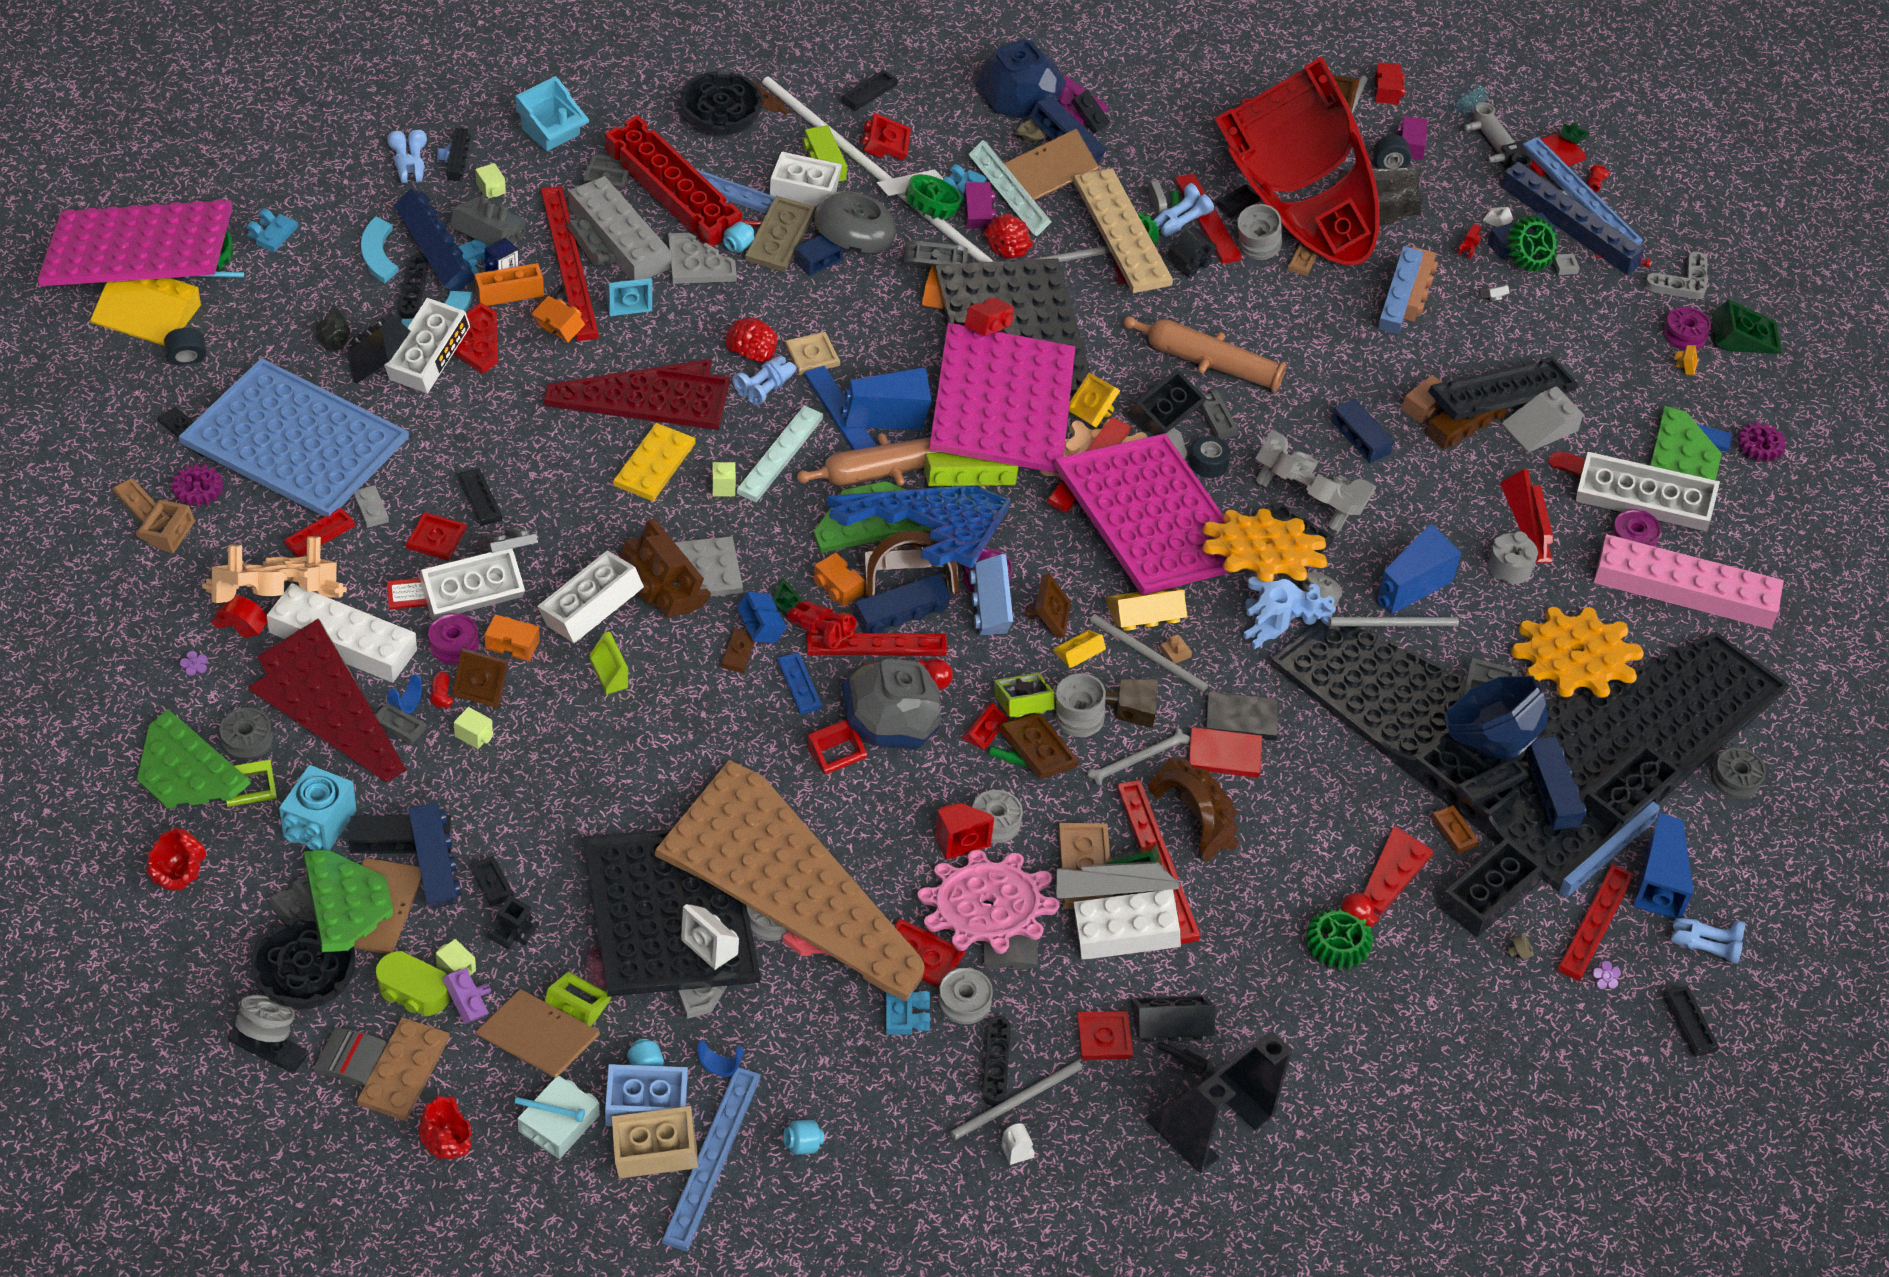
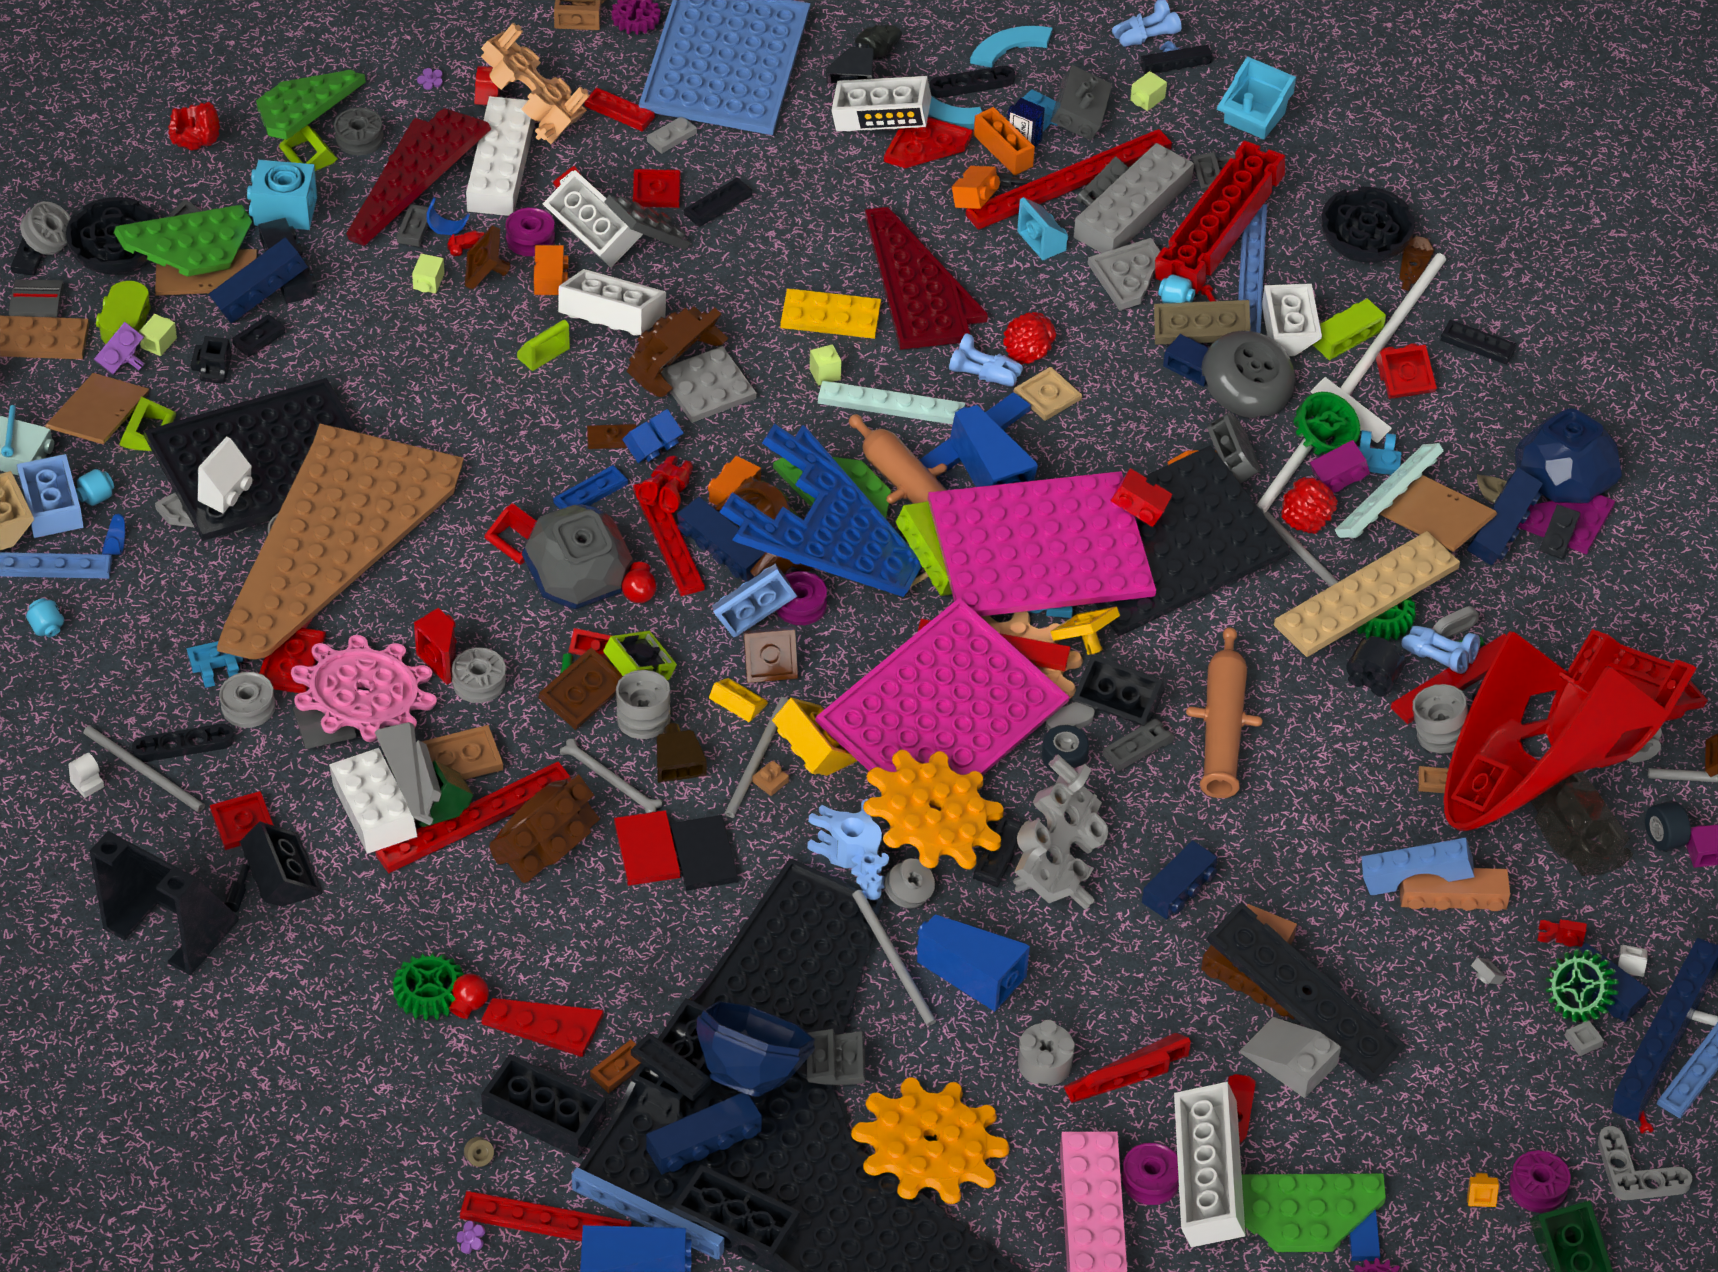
camera: 75 degrees right, 0 degrees up
dark blue brick [394,188,475,291] -> none
dark green piece [773,578,803,615] -> none

